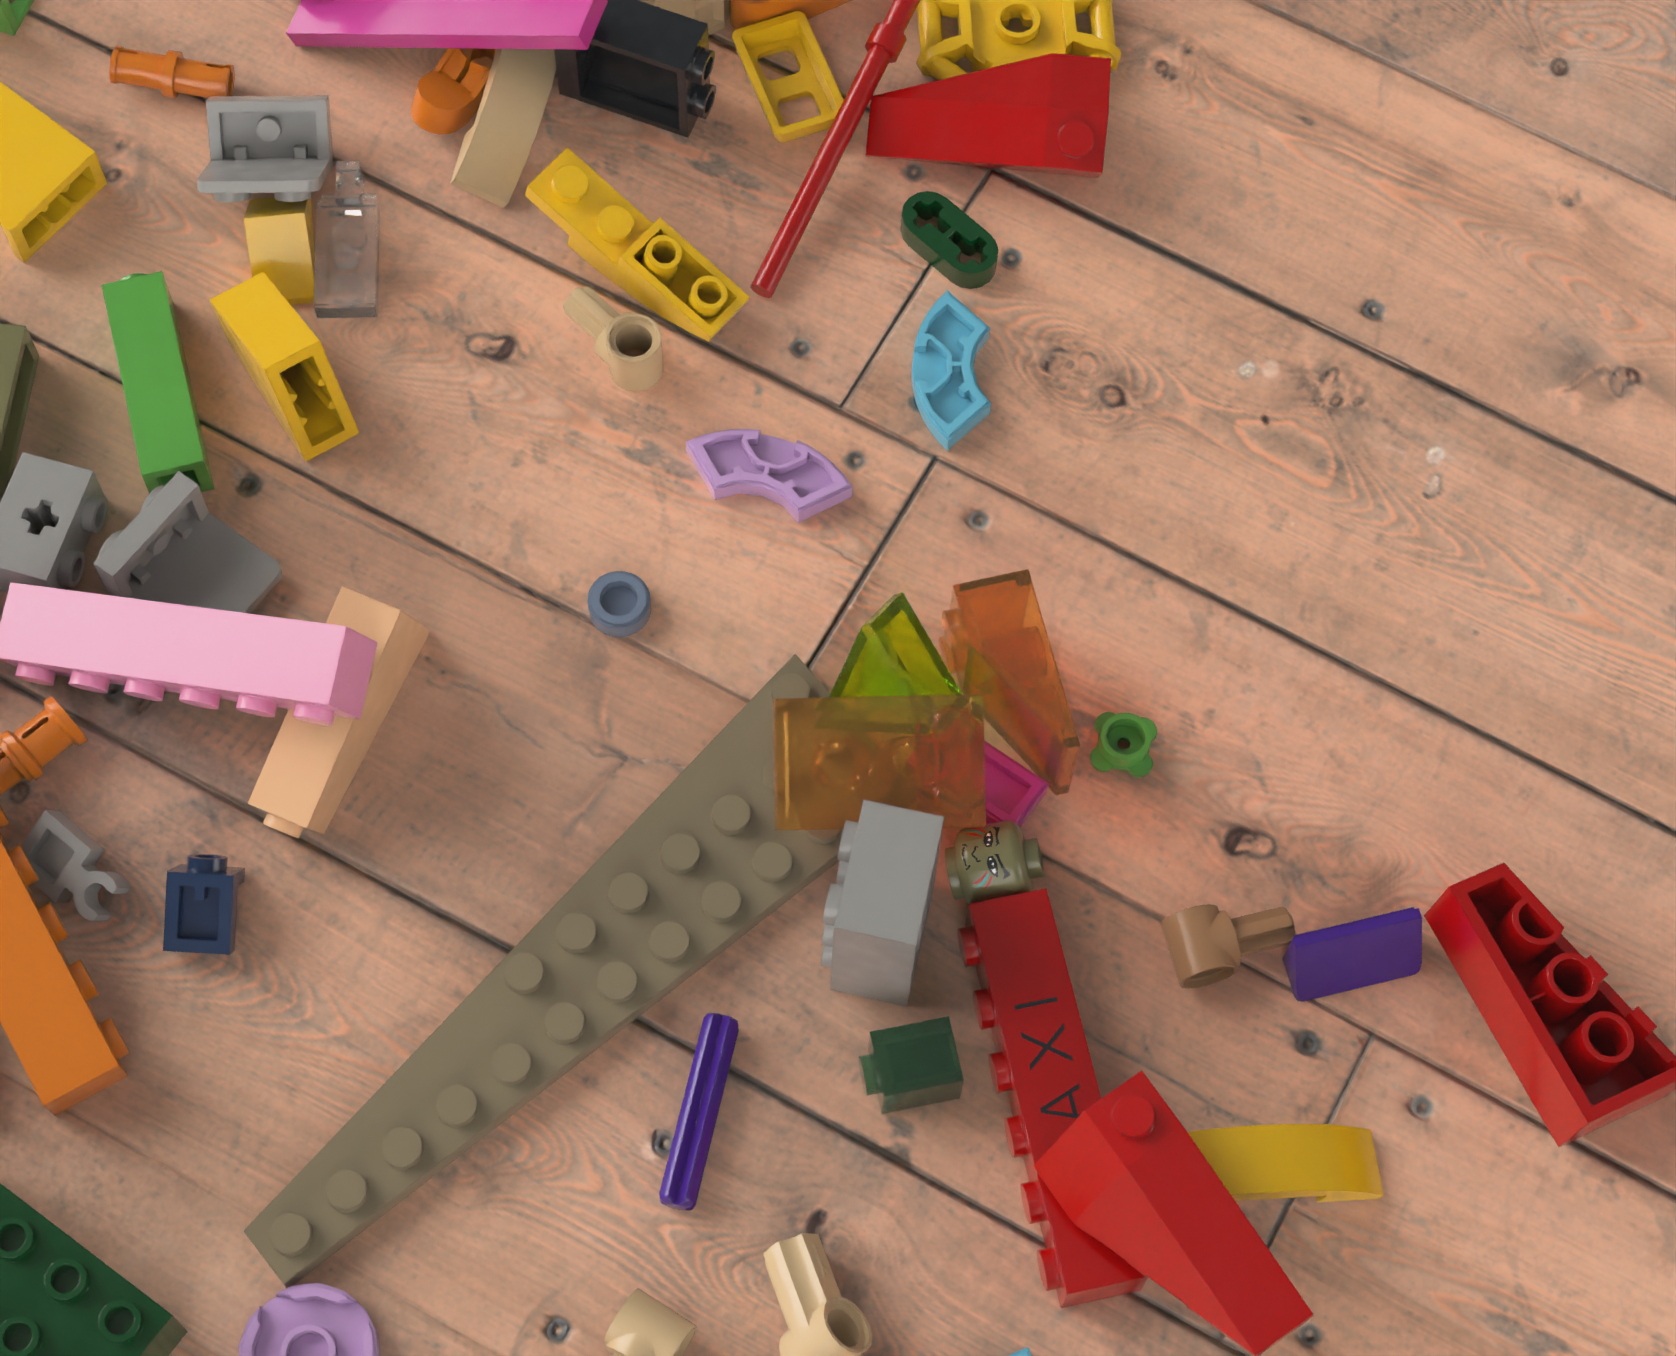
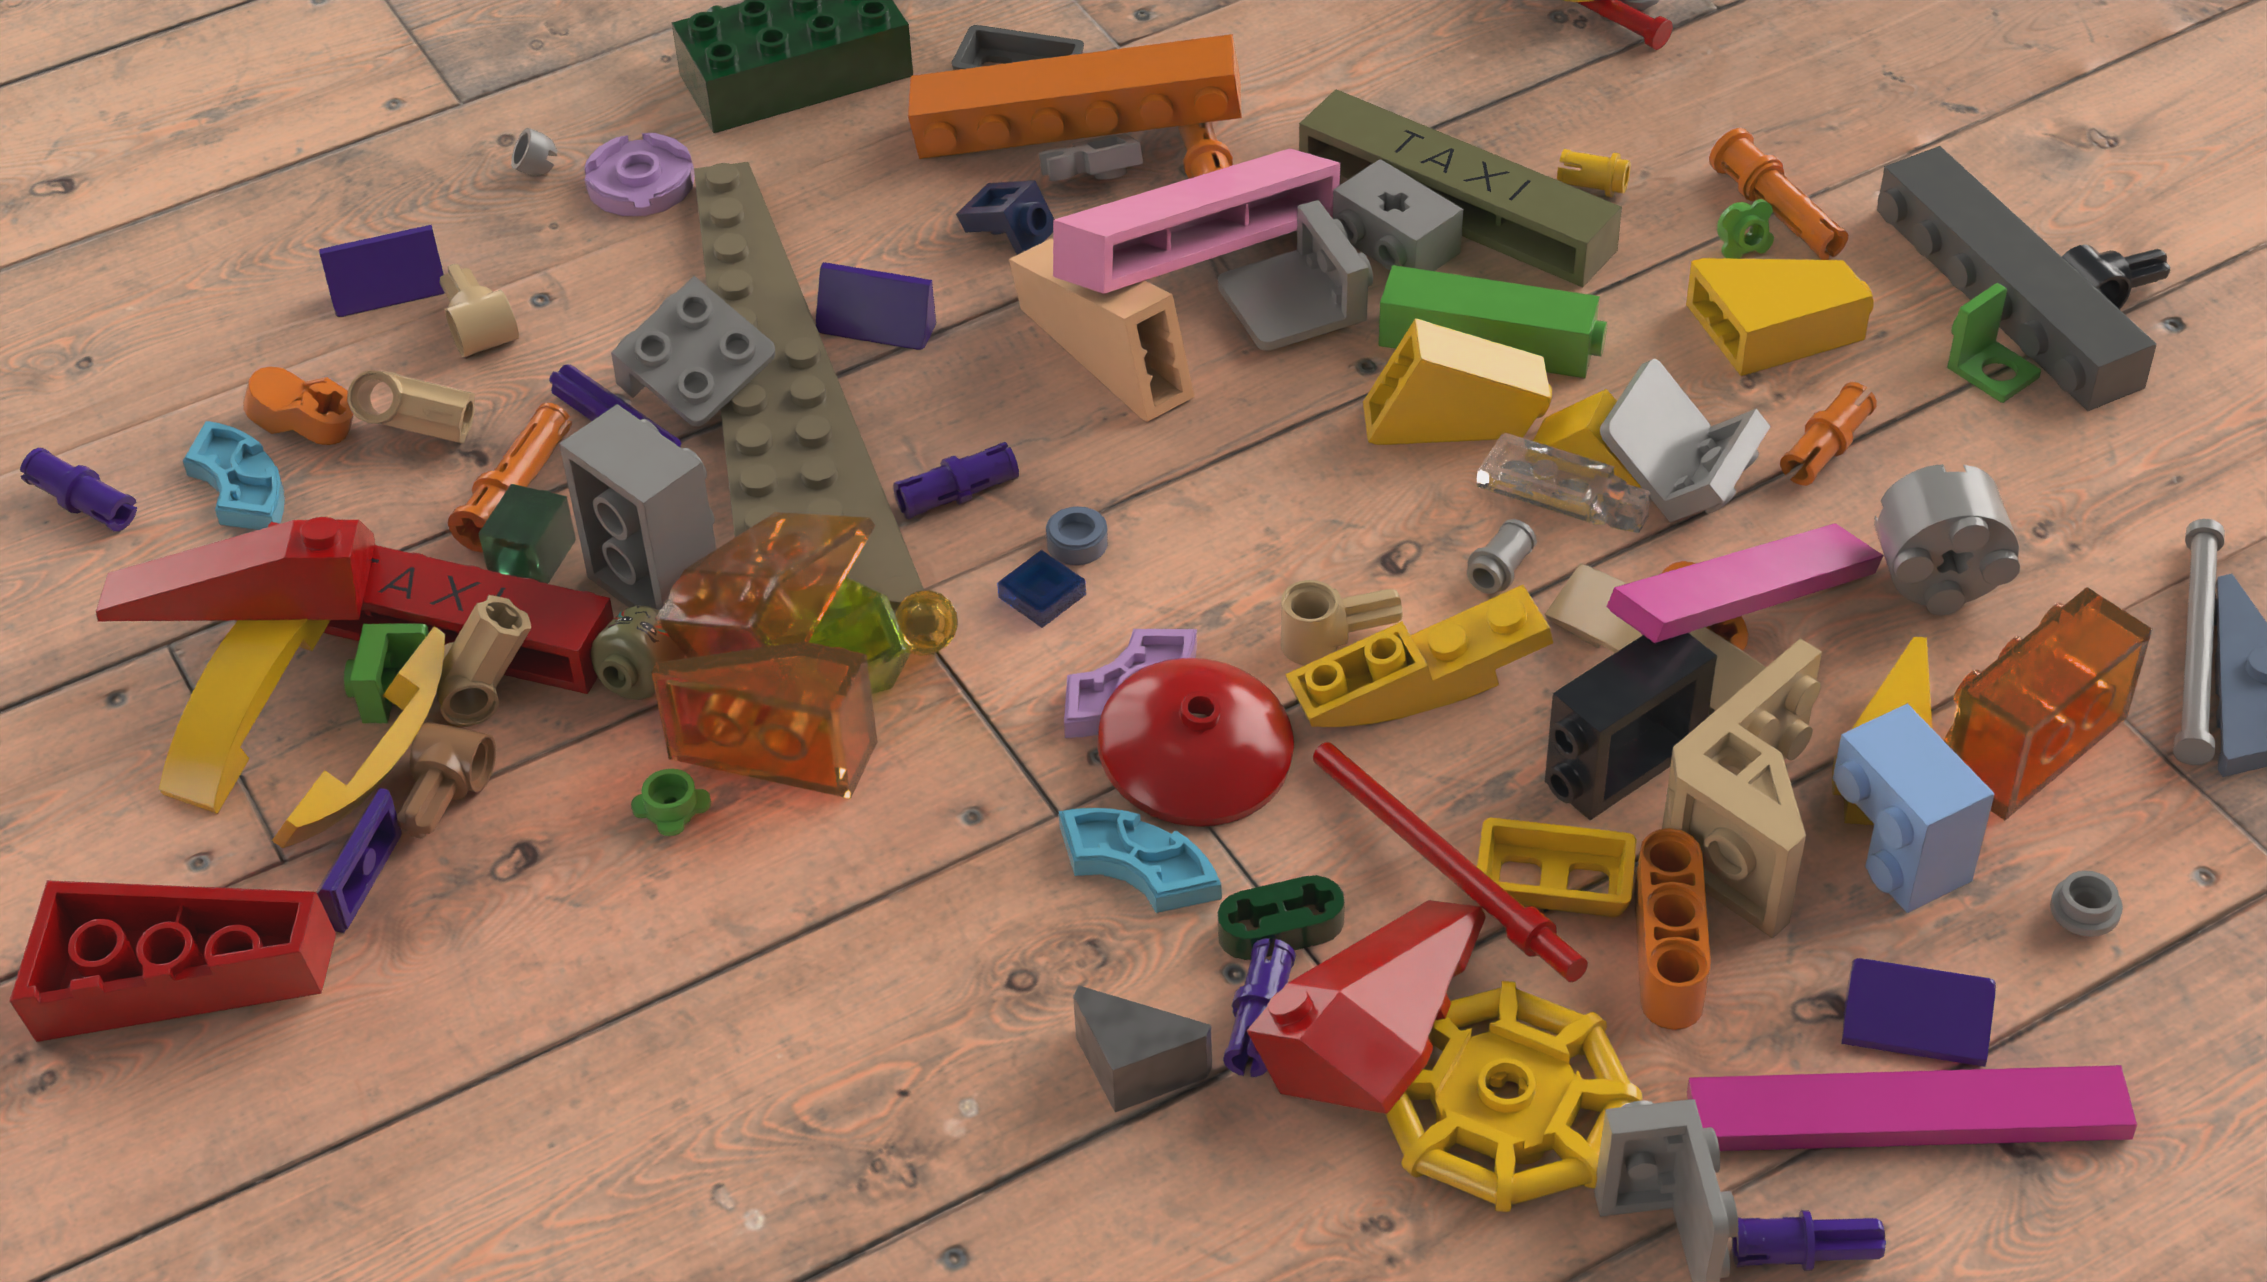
camera: 125 degrees right, 20 degrees down
none -> yellow slope [272,626,445,848]
none -> bright green bracket [344,623,429,723]
none -> tan piece [437,595,531,726]
none -> orange pin [448,403,572,553]
none -> light grey bracket [611,276,775,426]
none -> slope [815,262,936,350]
none -> clear yellow wheel [892,590,958,656]
none -> dark purple pin [893,442,1019,519]
none -> clear blue tile [997,550,1086,628]
none -> flat silver slope [1073,985,1212,1112]
none -> red dish [1098,658,1294,827]
none -> dark purple pin [1223,939,1296,1077]
none -> light grey pin [1467,519,1537,594]

